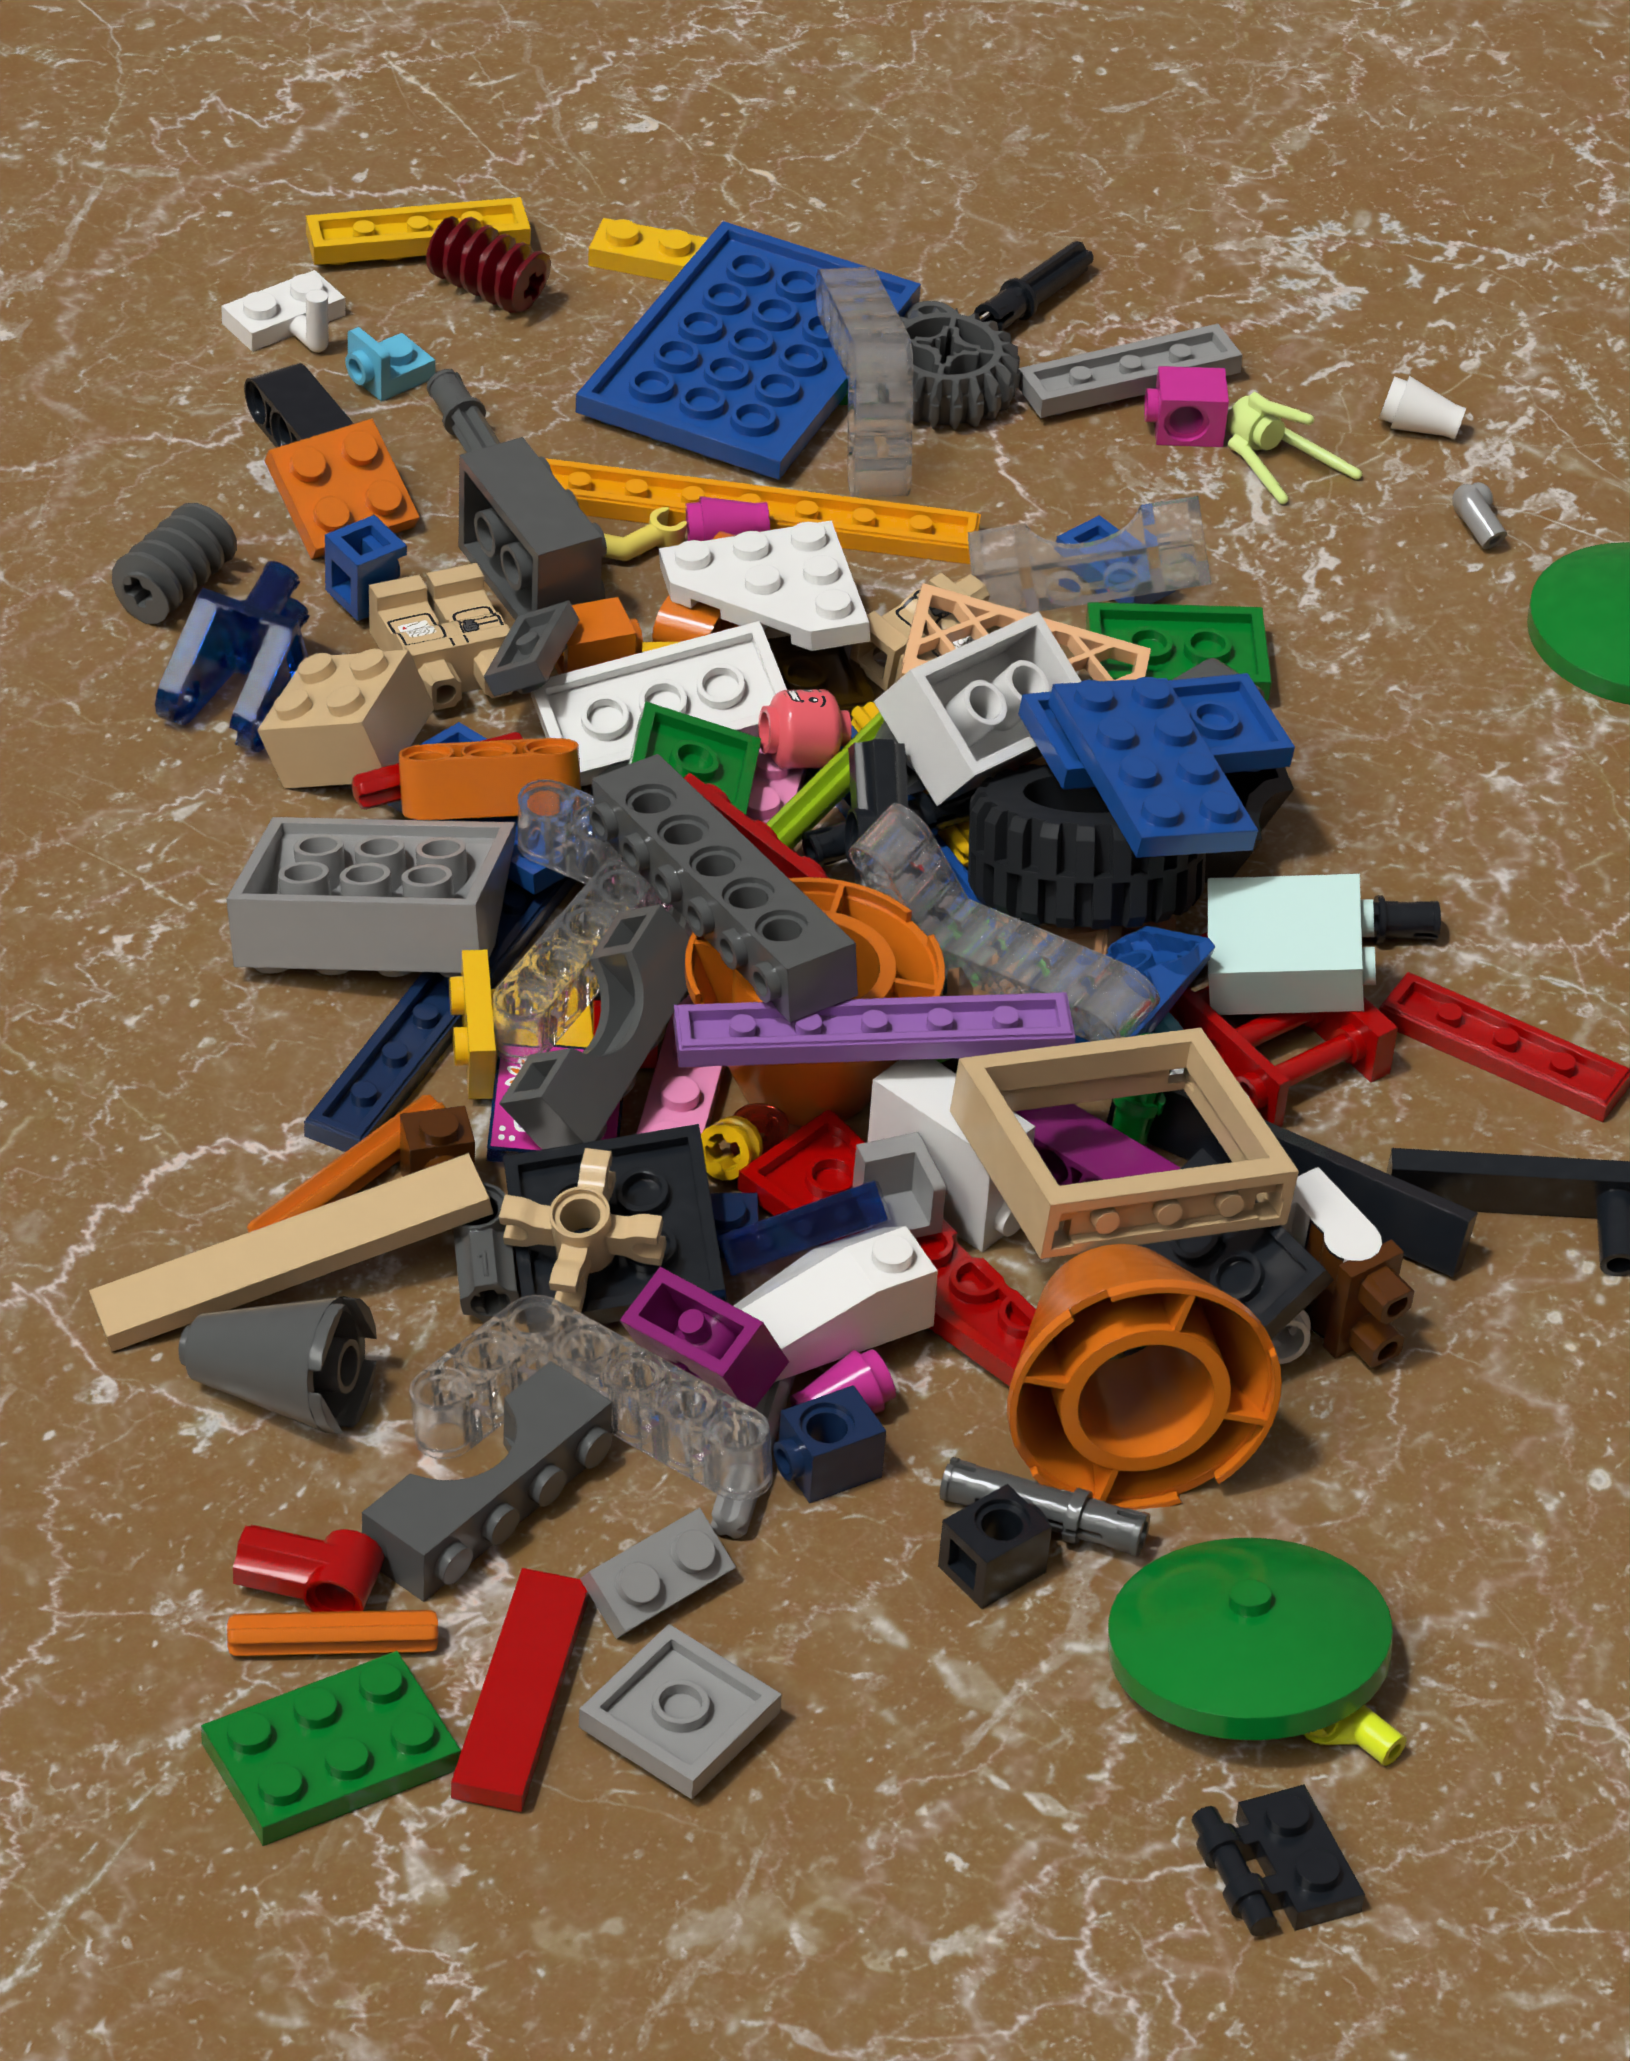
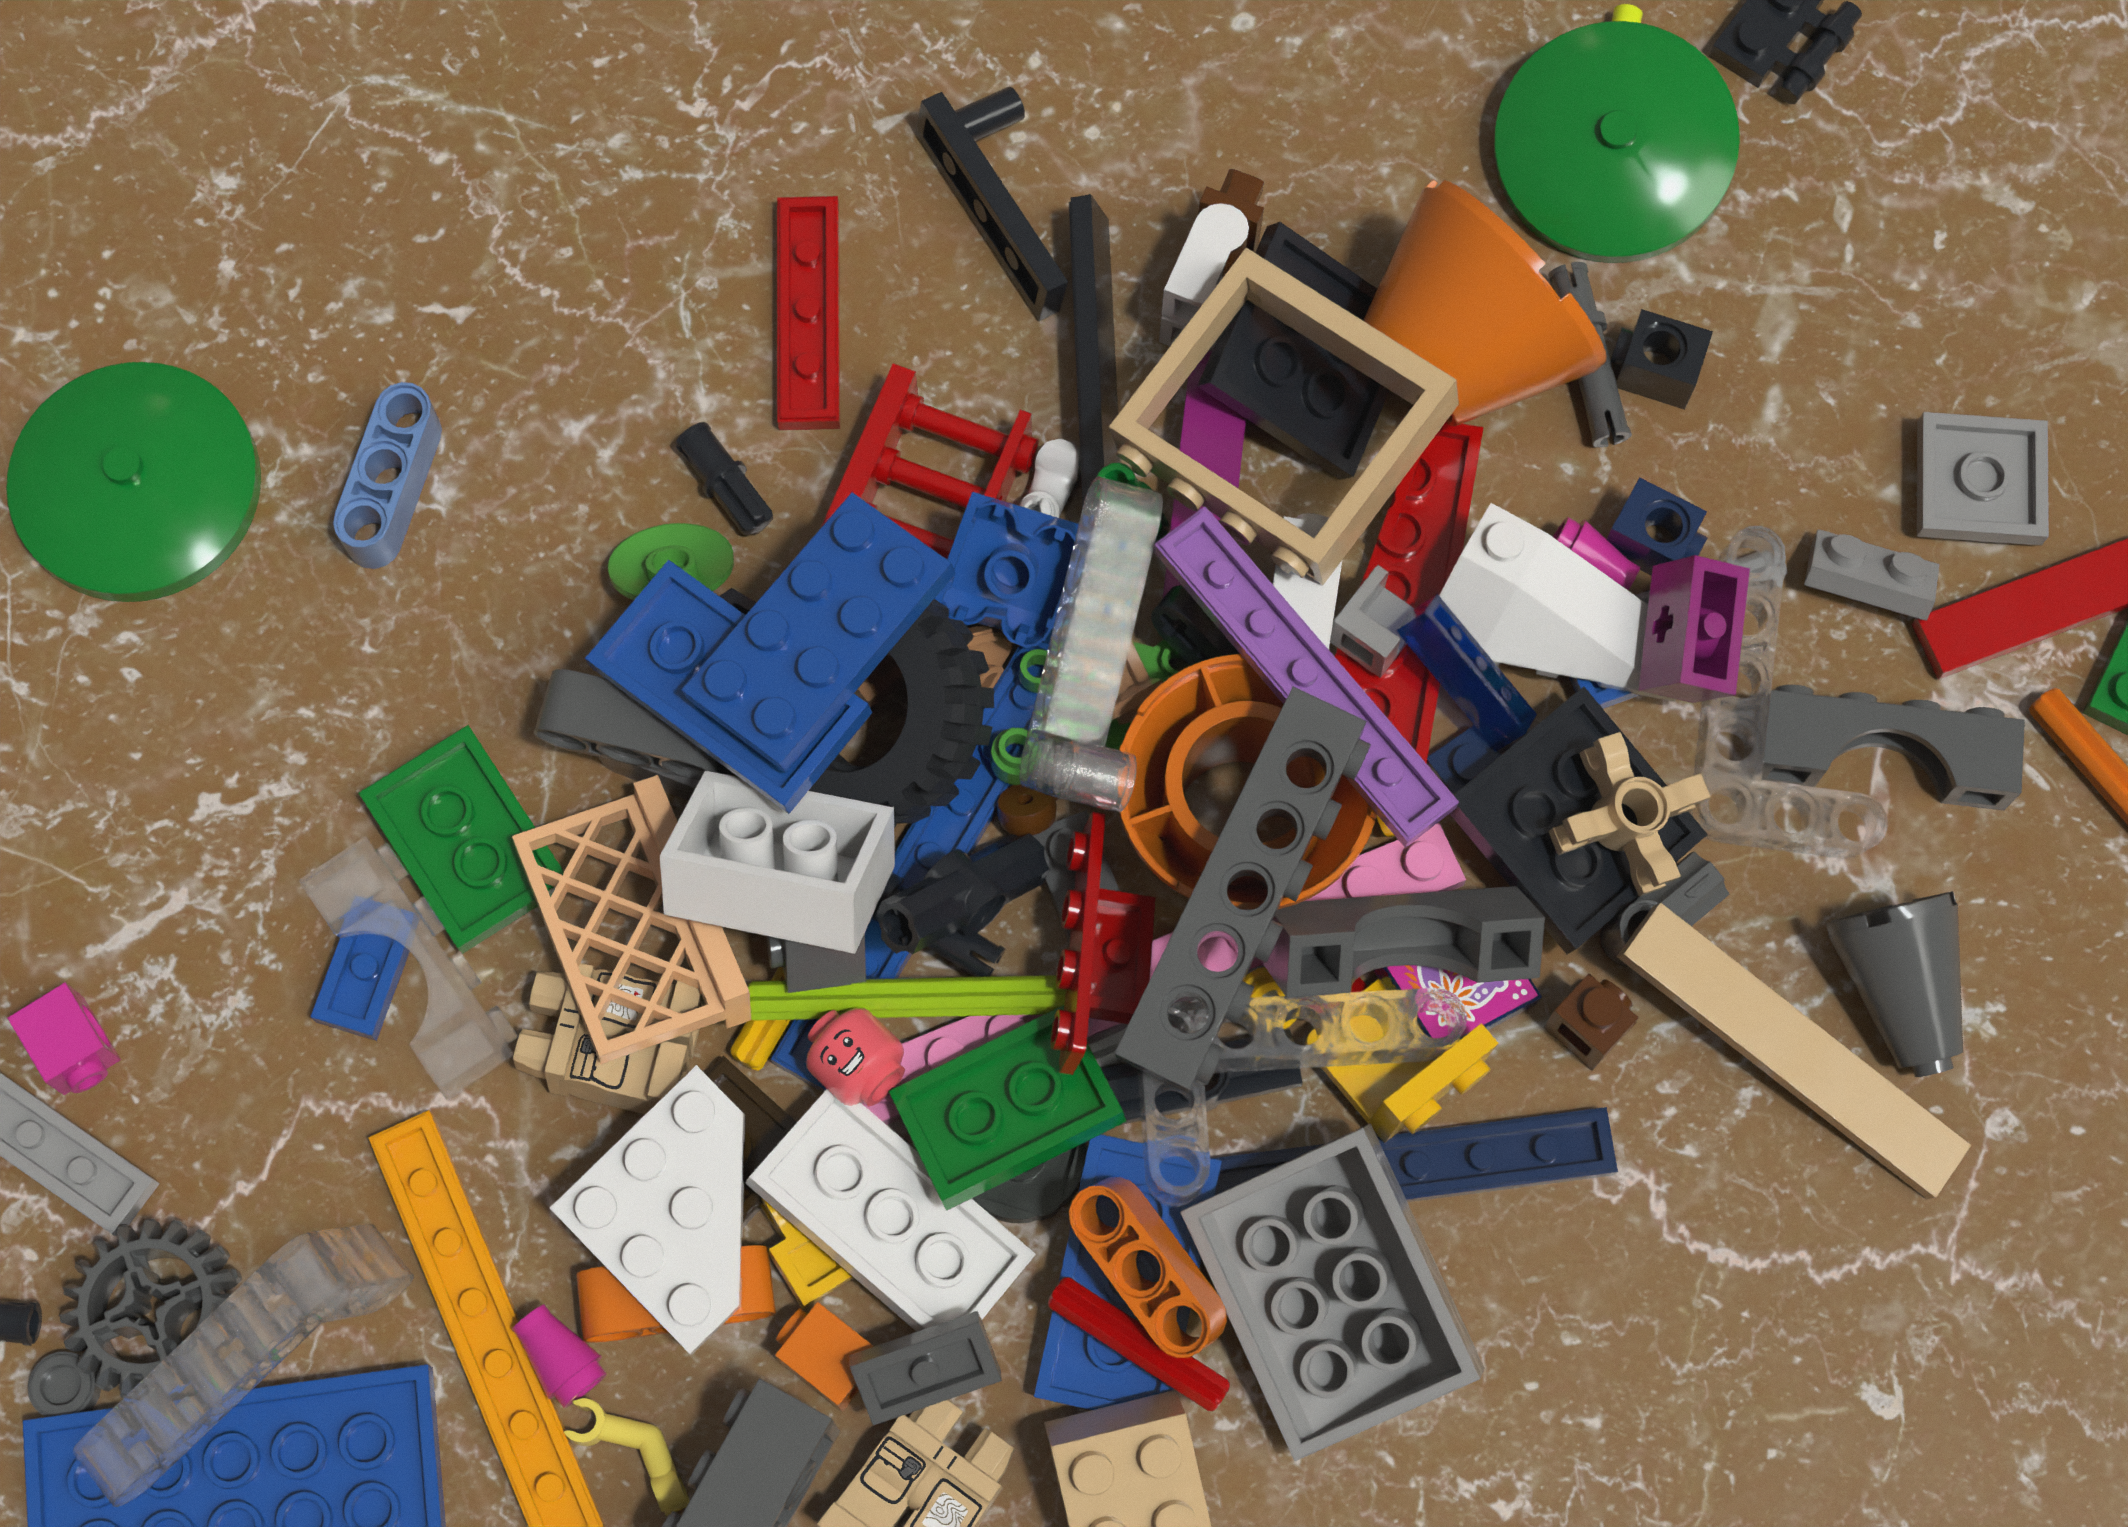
camera: 120 degrees left, 30 degrees up
red piece [233,1524,385,1612] -> none
orange axle [247,1095,446,1232] -> none
light aqua brick [1208,874,1376,1015] -> none
yellowish green plant [1226,392,1362,504] -> none
light grey arm [1452,482,1507,549] -> none
none -> medium blue beam [333,382,442,569]
none -> bright green dish [608,523,734,600]

